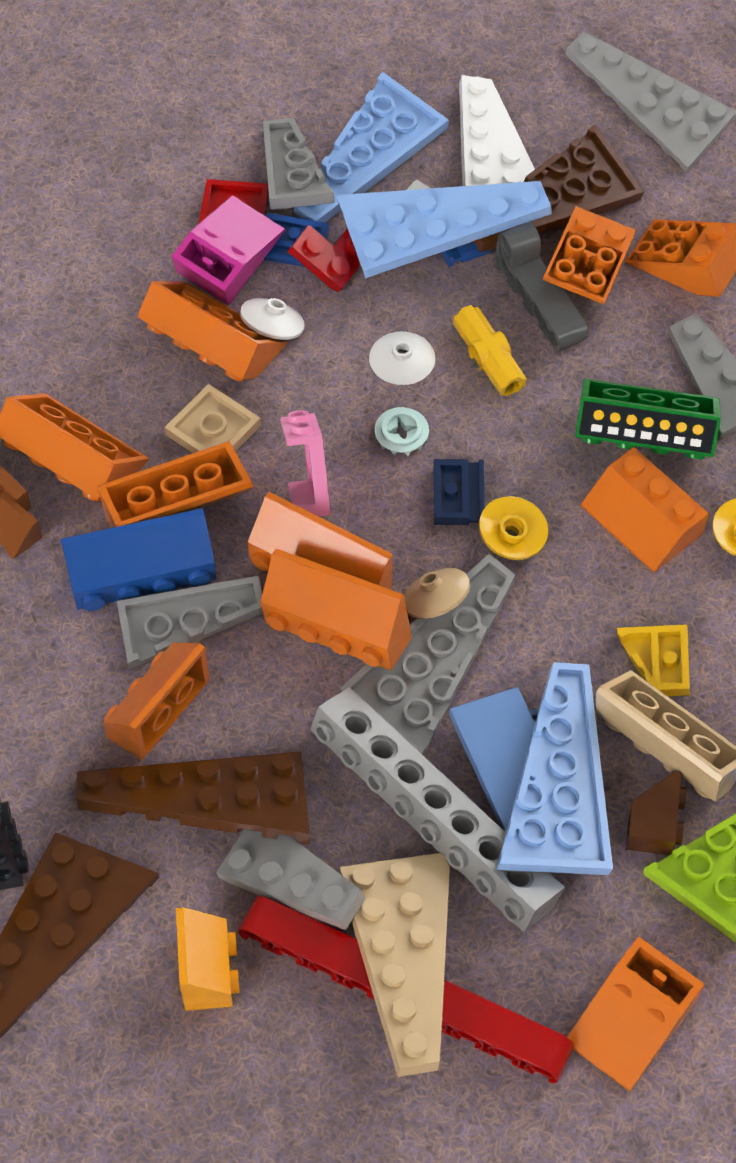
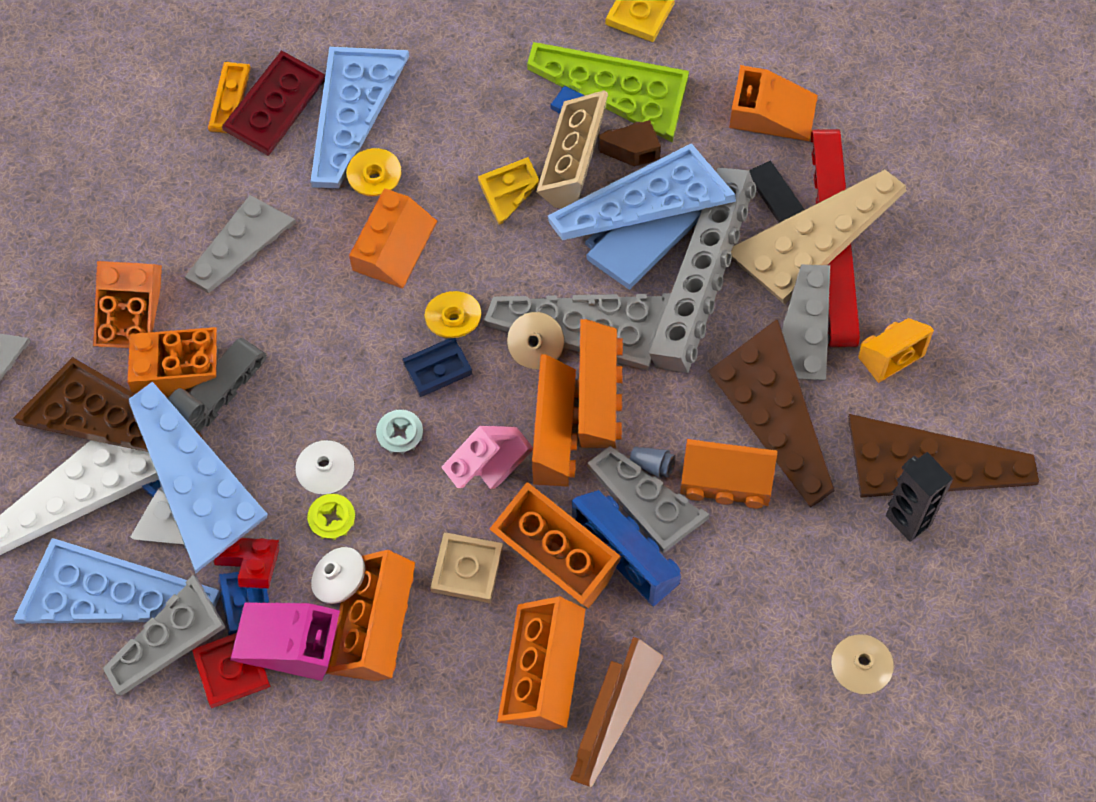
camera: 115 degrees left, 5 degrees up
yellow piece [453,305,527,396] -> none
brick [575,378,721,460] -> none
none -> neon yellow gear [307,494,356,540]
none -> sand blue cone [630,446,676,478]
none -> black tile [749,160,805,223]

